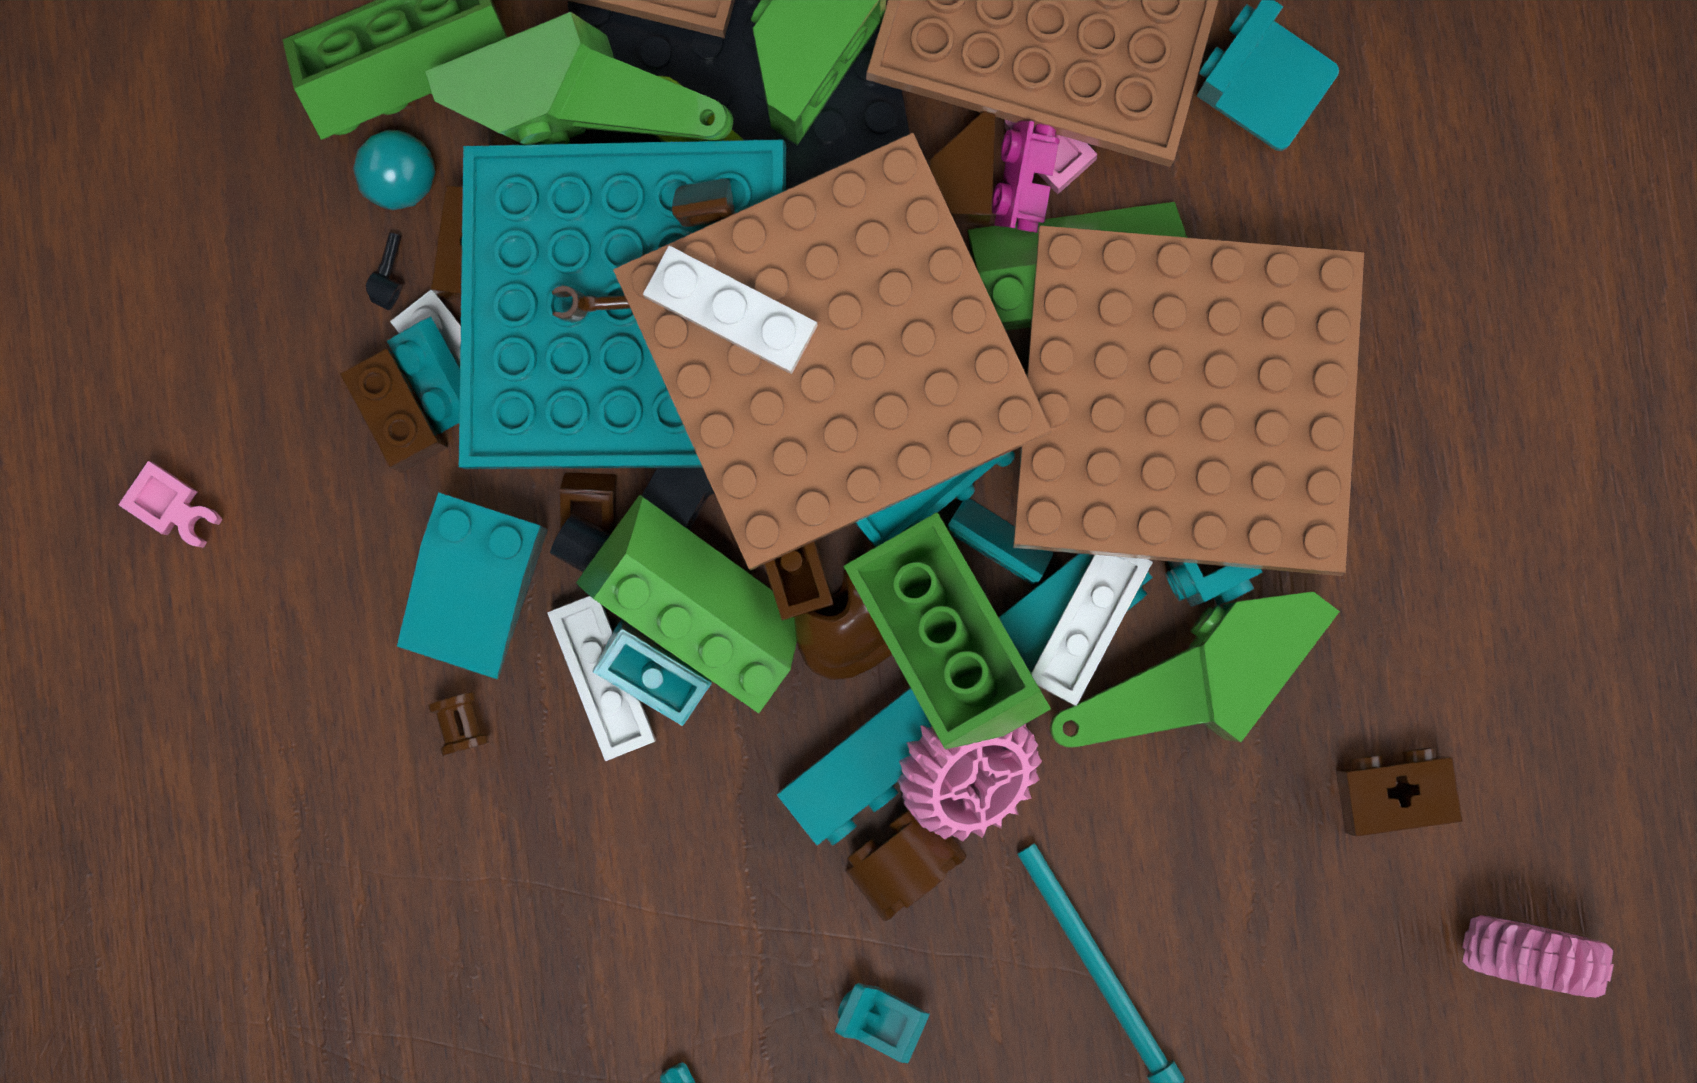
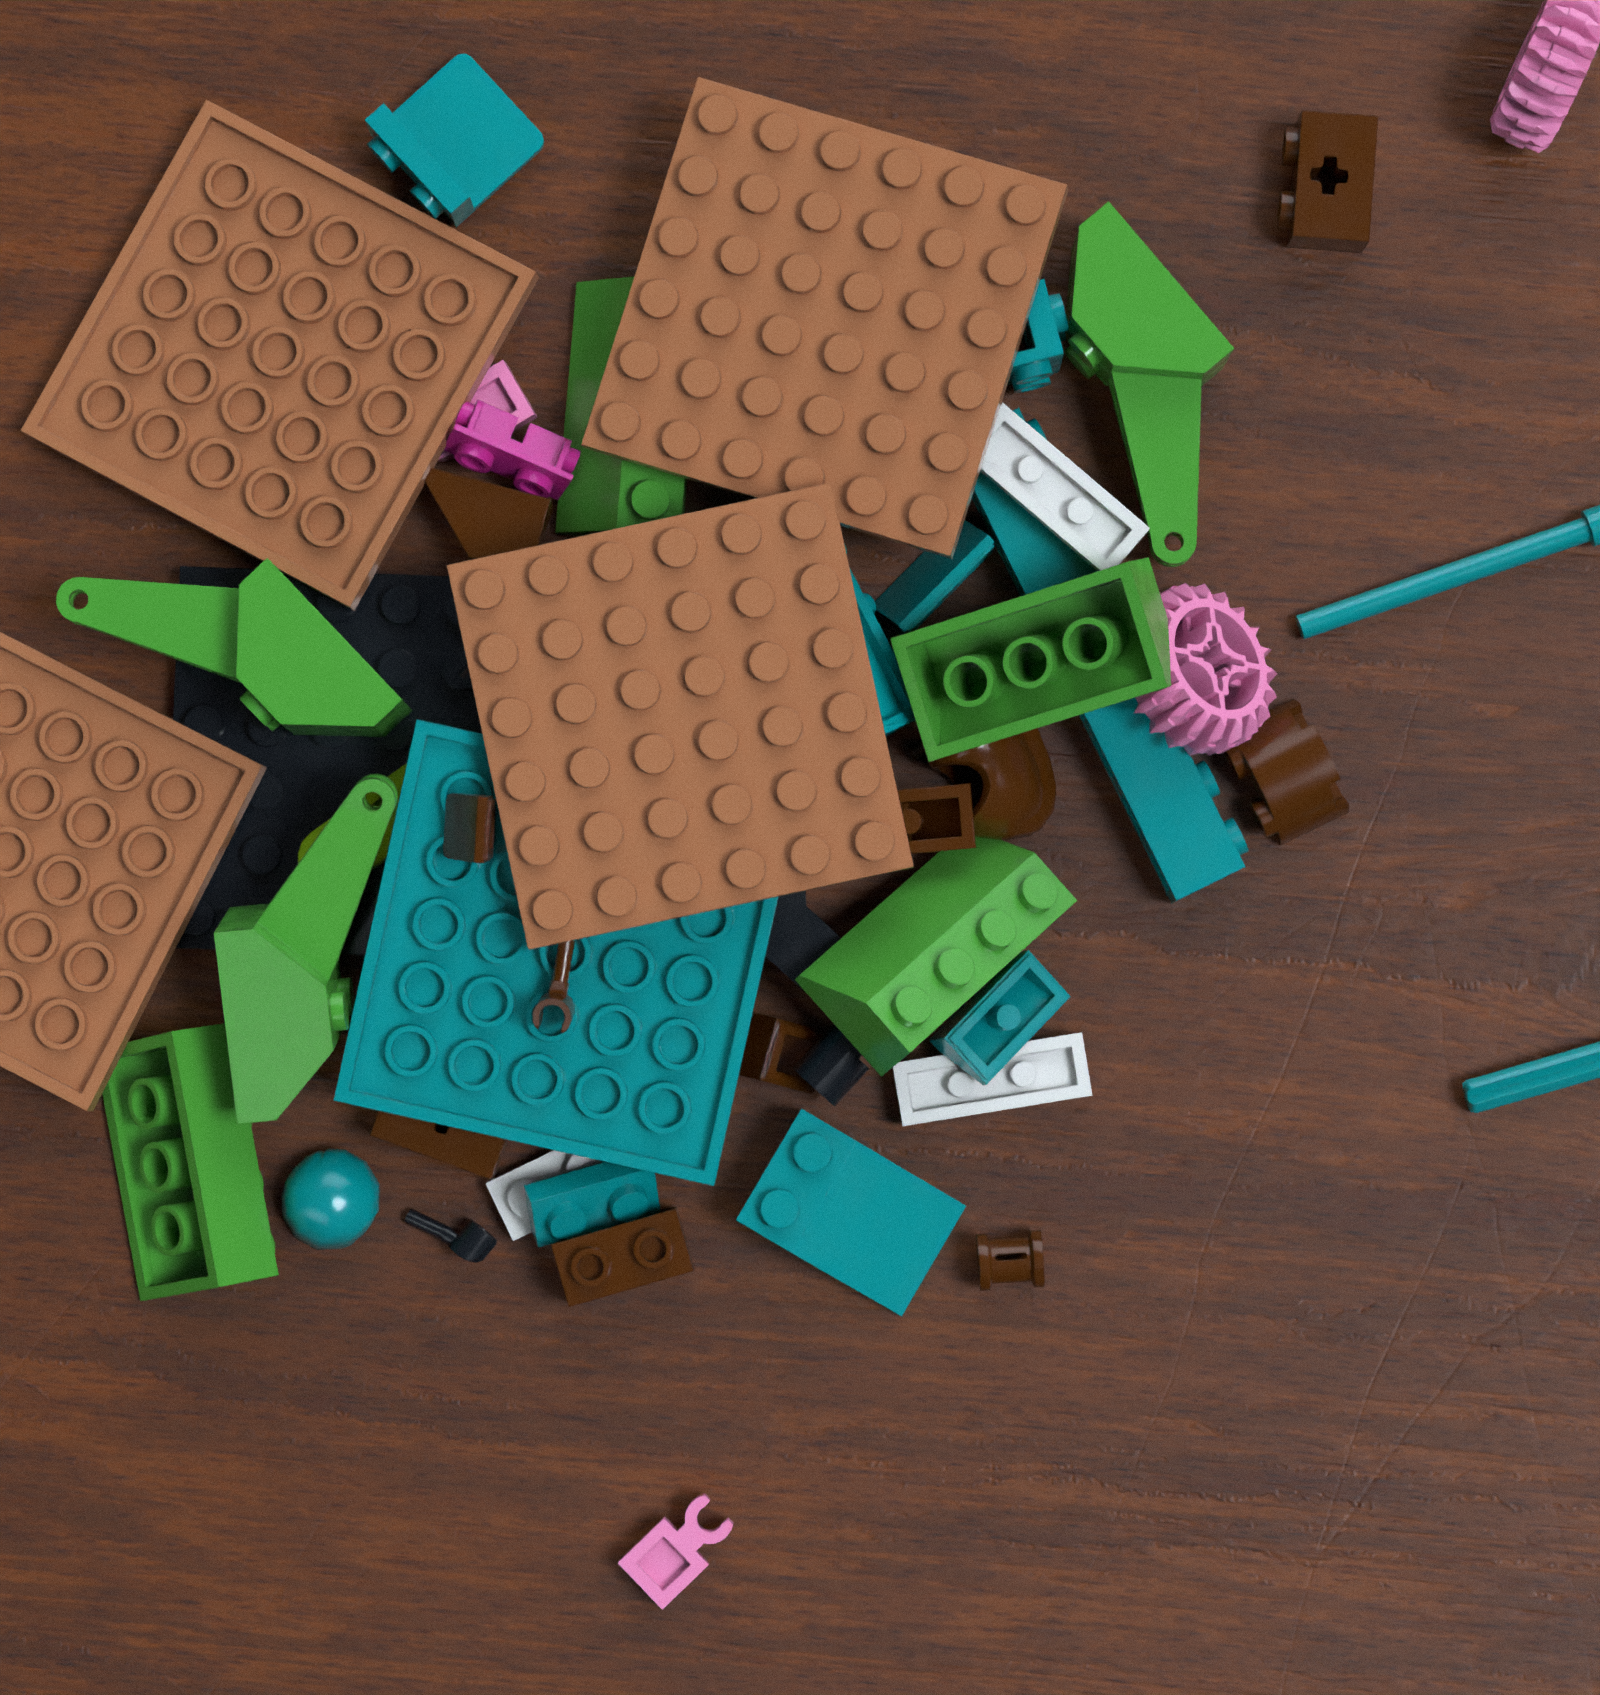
camera: 80 degrees left, 0 degrees up
white plate [643,246,818,374] -> none
teal bracket [835,983,930,1063] -> none

